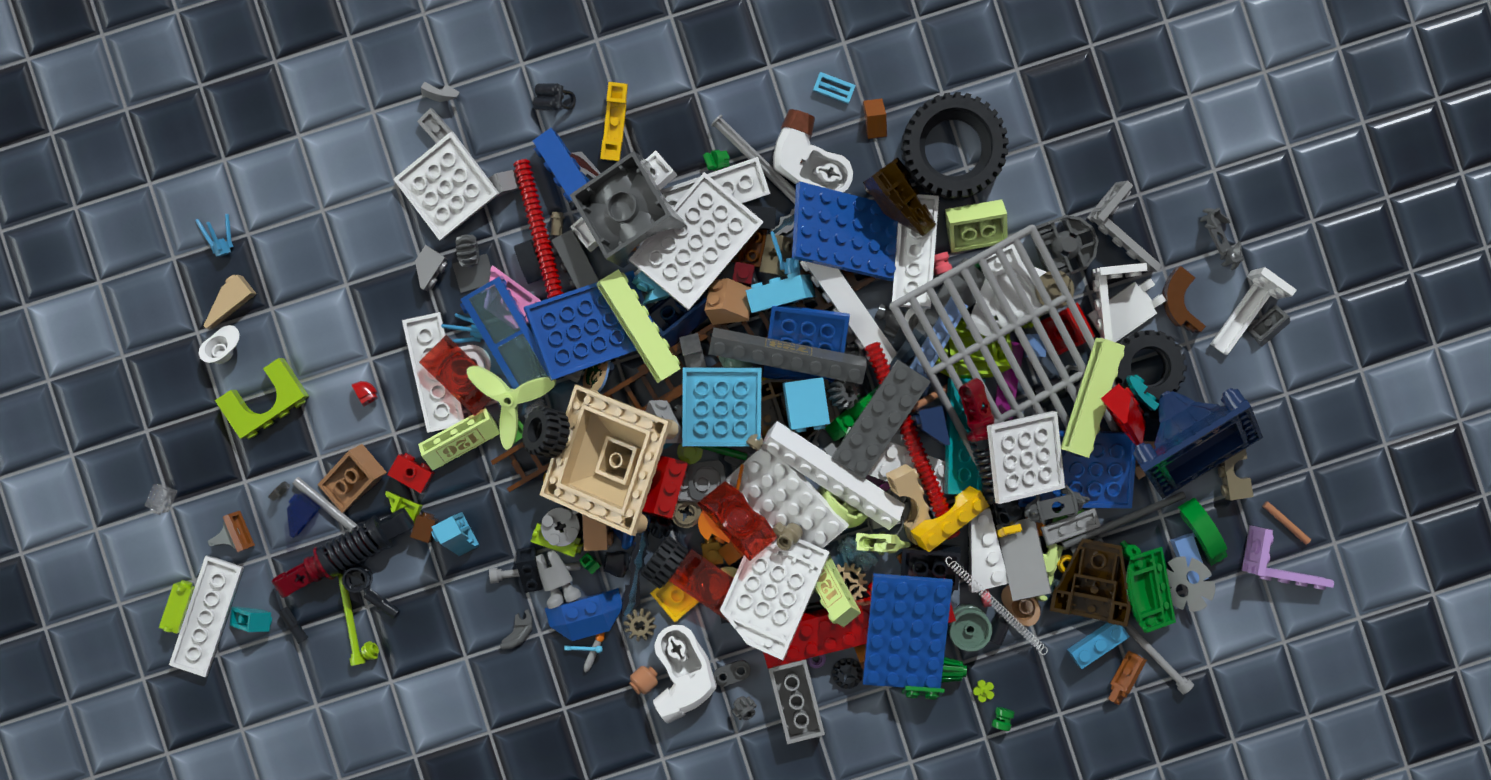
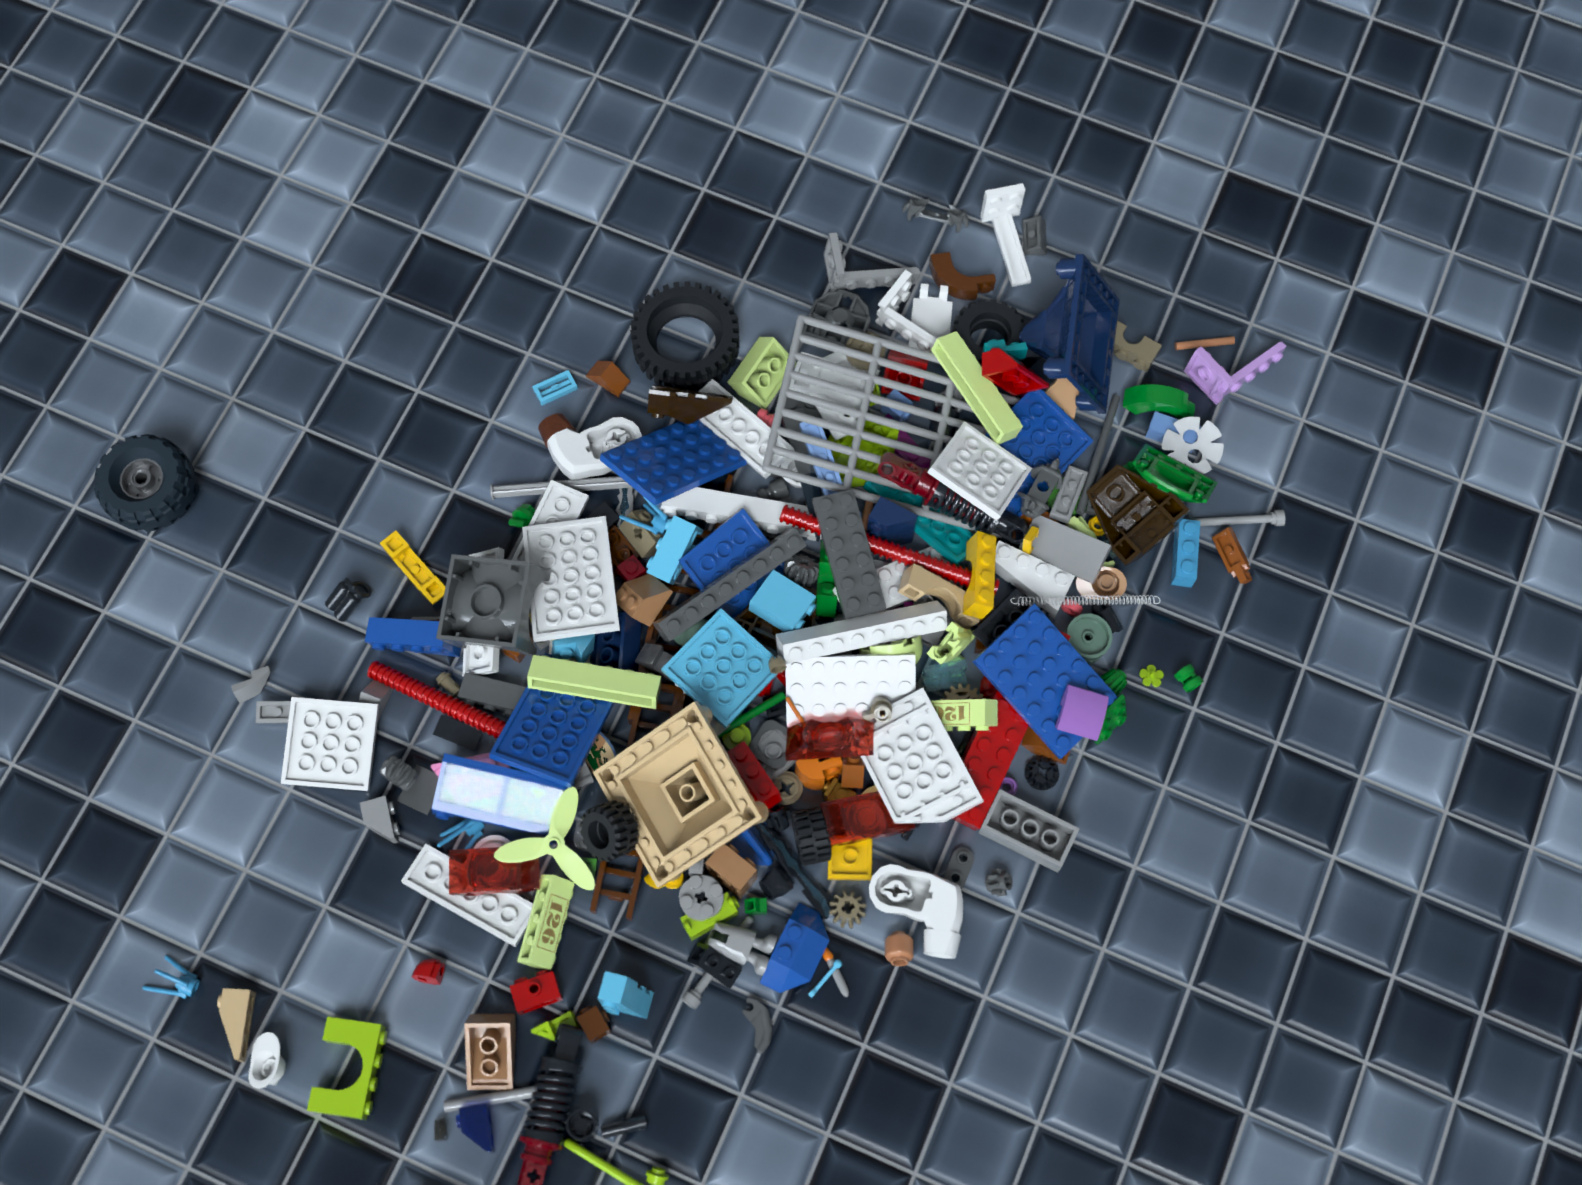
camera: 50 degrees left, 20 degrees down
none -> medium lavender slope [1055,684,1109,741]

